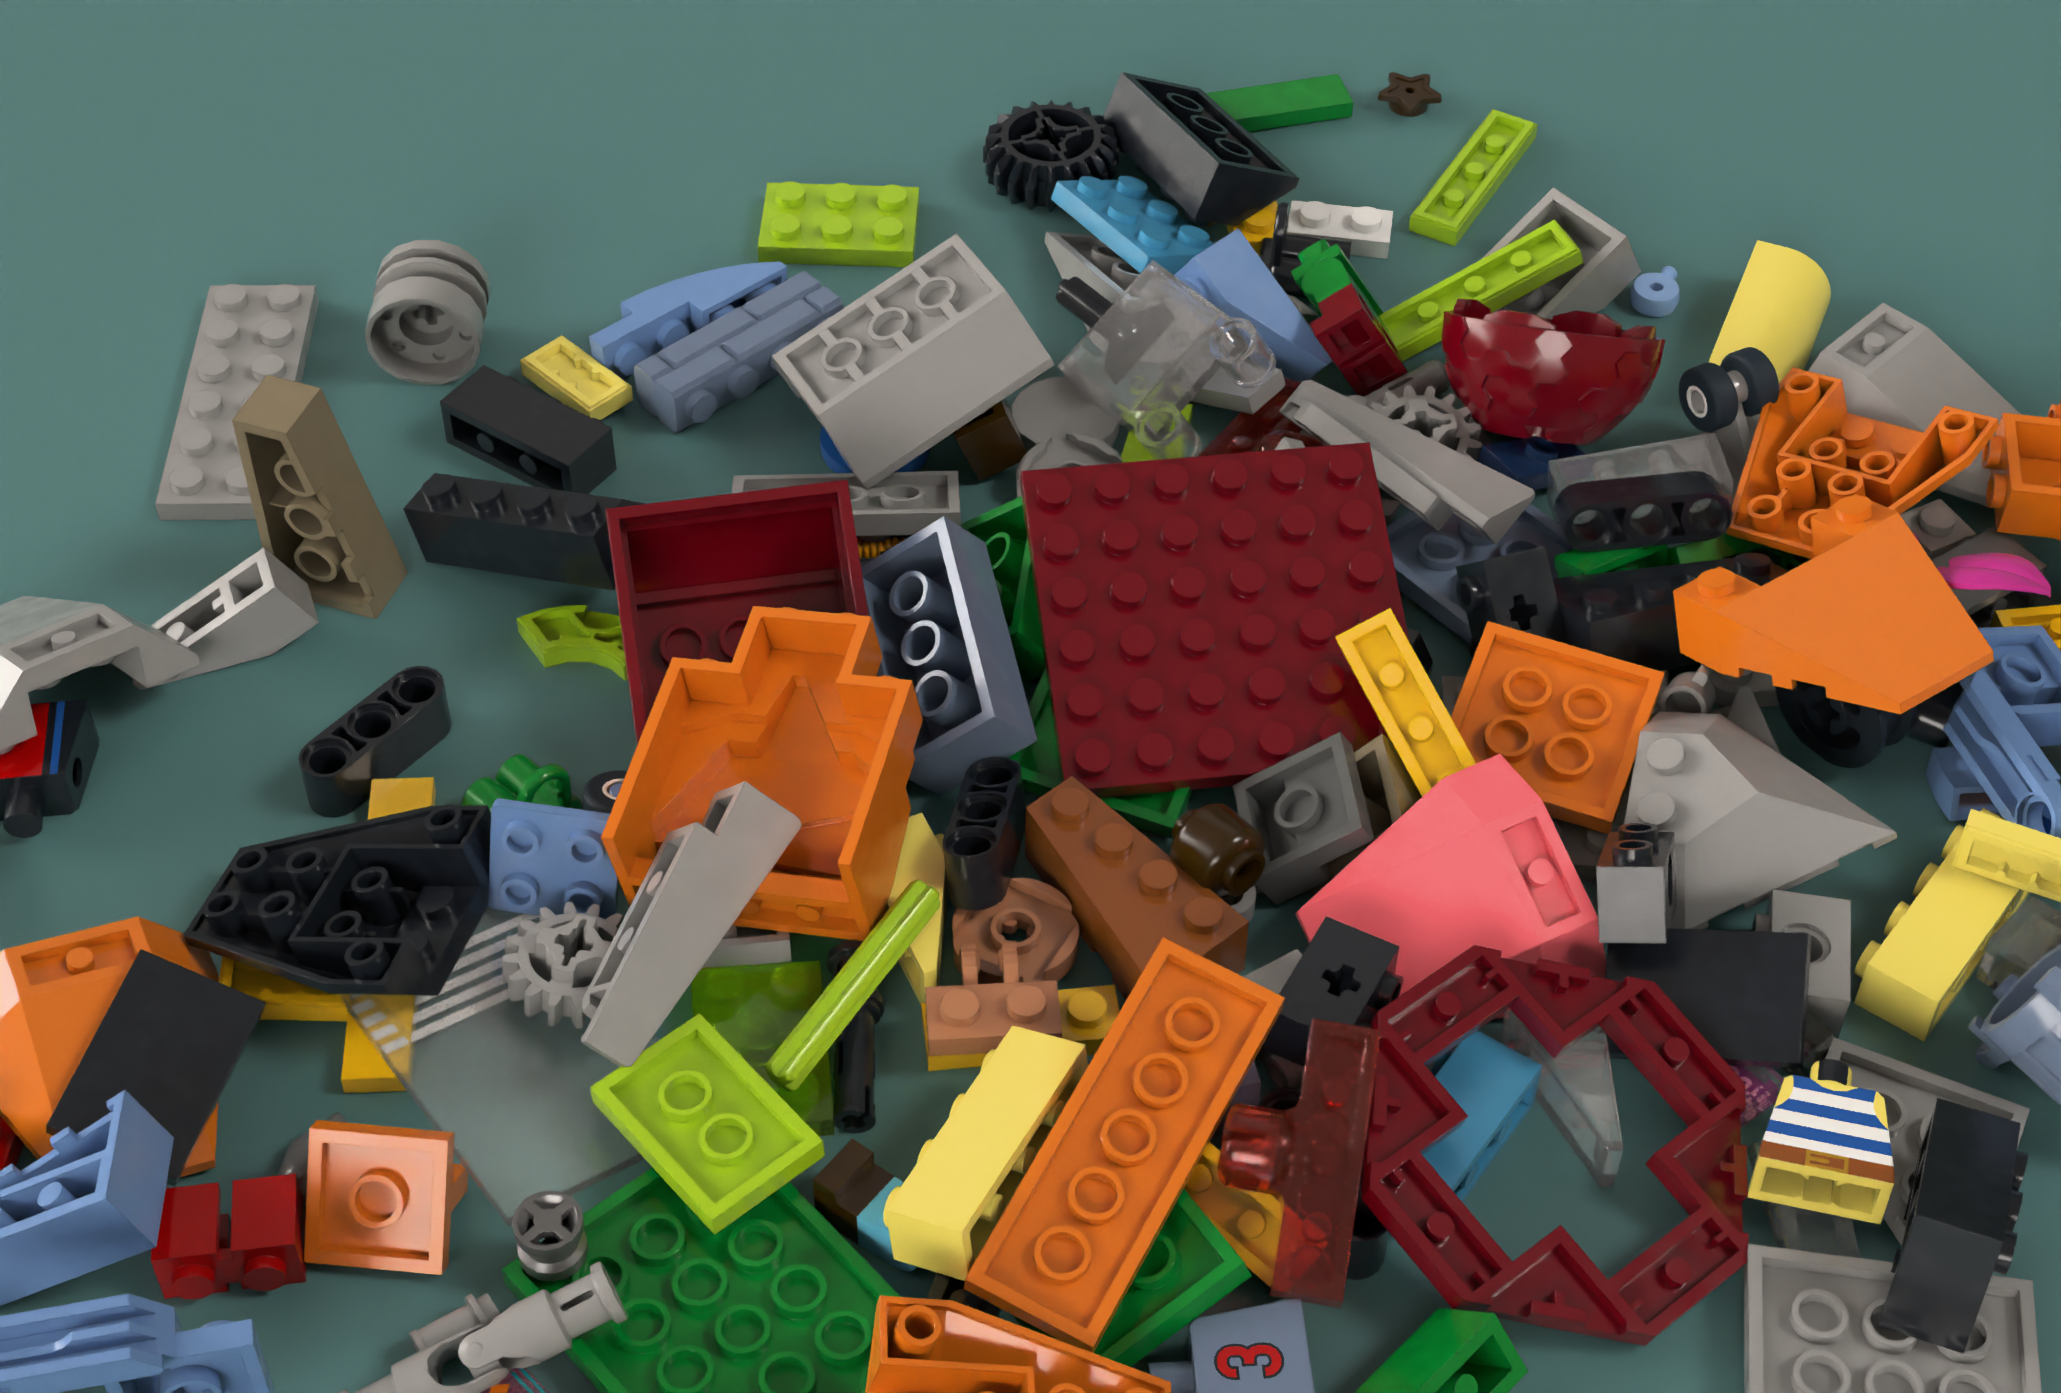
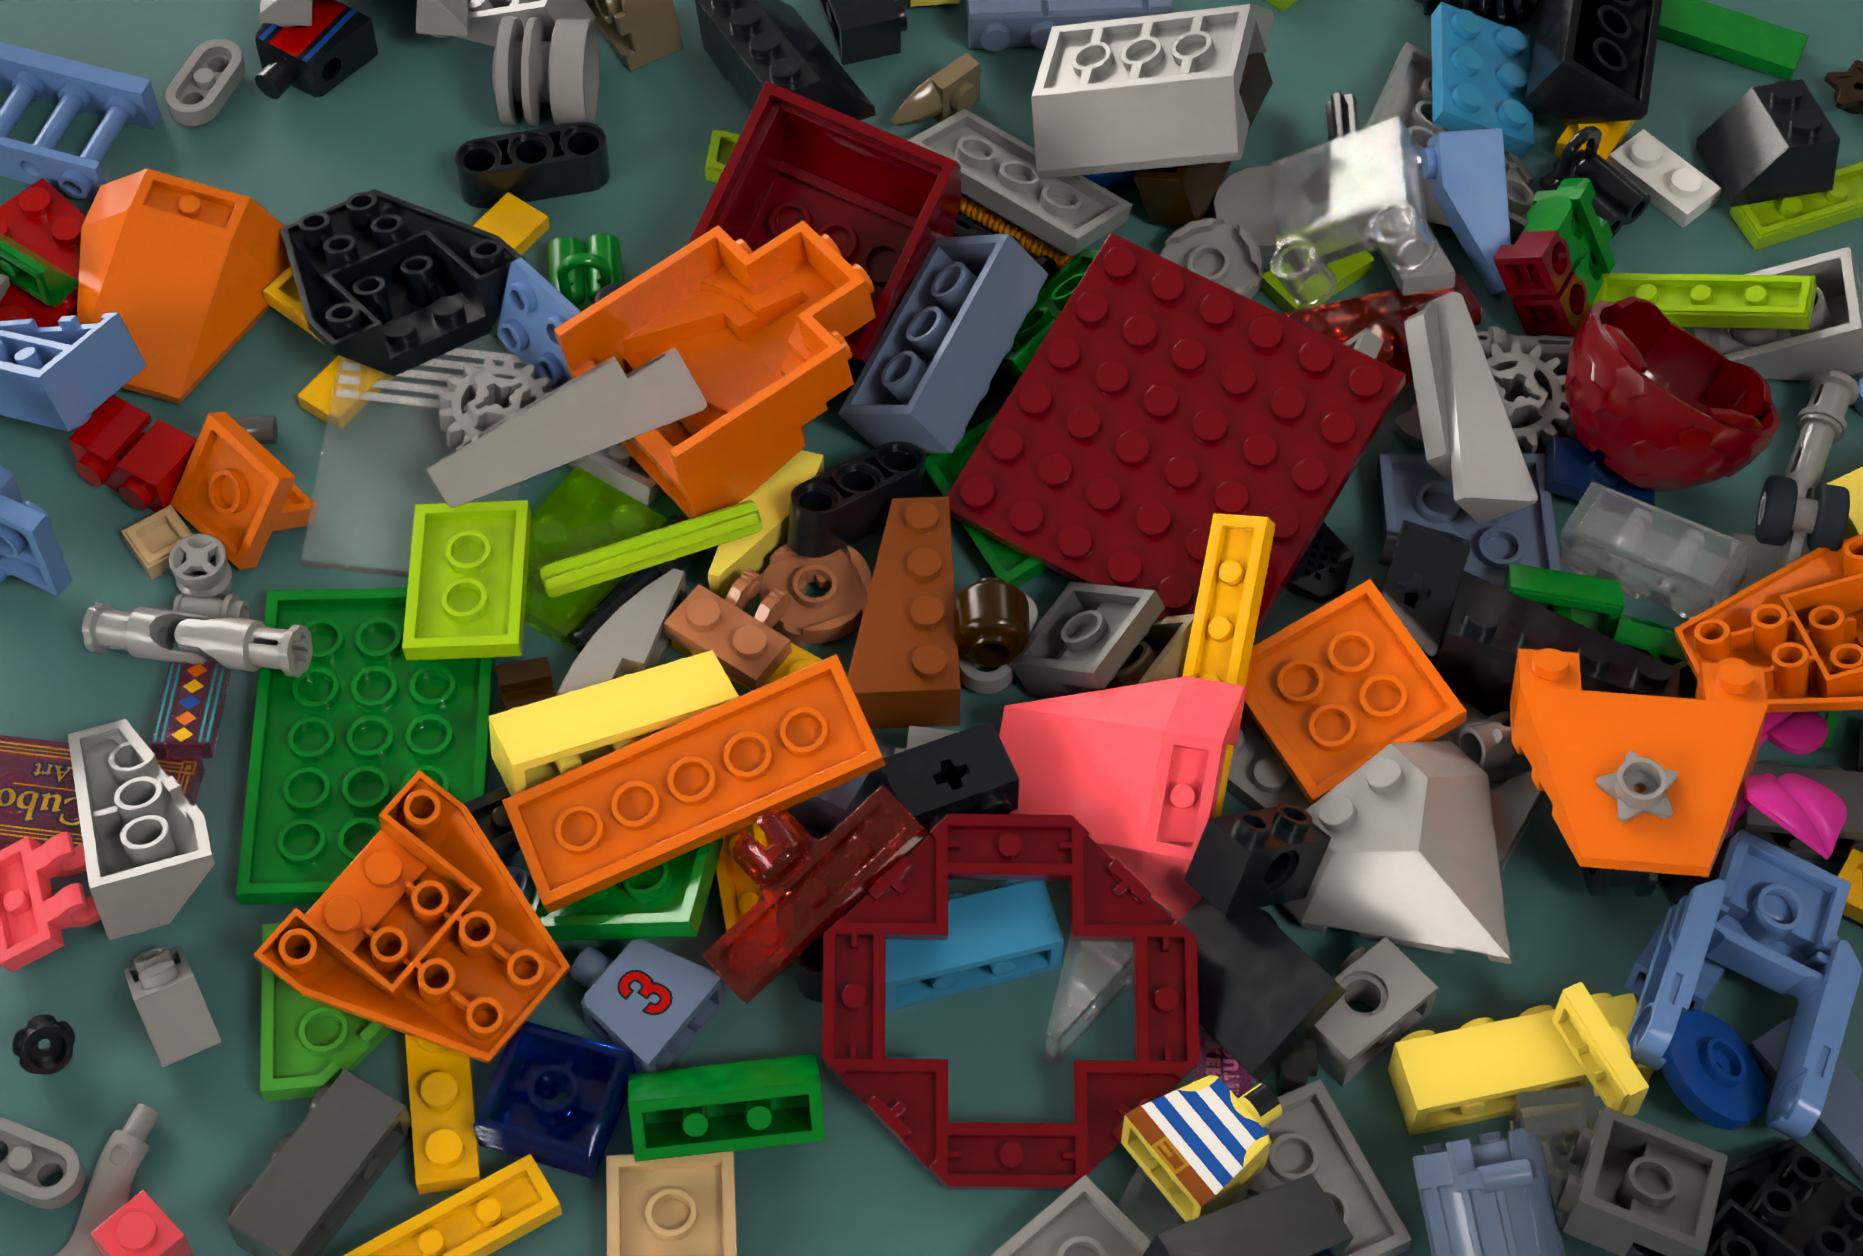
camera: 40 degrees right, 10 degrees up
black tile [46,949,266,1187] -> none
flat silver wheel [512,1190,589,1282] -> none
black beam [1554,471,1733,552] -> none
none -> tan tile [121,504,192,580]
none -> light grey wheel [169,534,234,599]
none -> light grey wheel [492,16,600,127]
none -> light grey slope [557,569,687,695]
none -> dark tan plate [891,52,980,126]
none -> light grey plate [1597,751,1678,823]
none -> black slope [1696,79,1840,207]
none -> light grey pin [1784,370,1860,499]

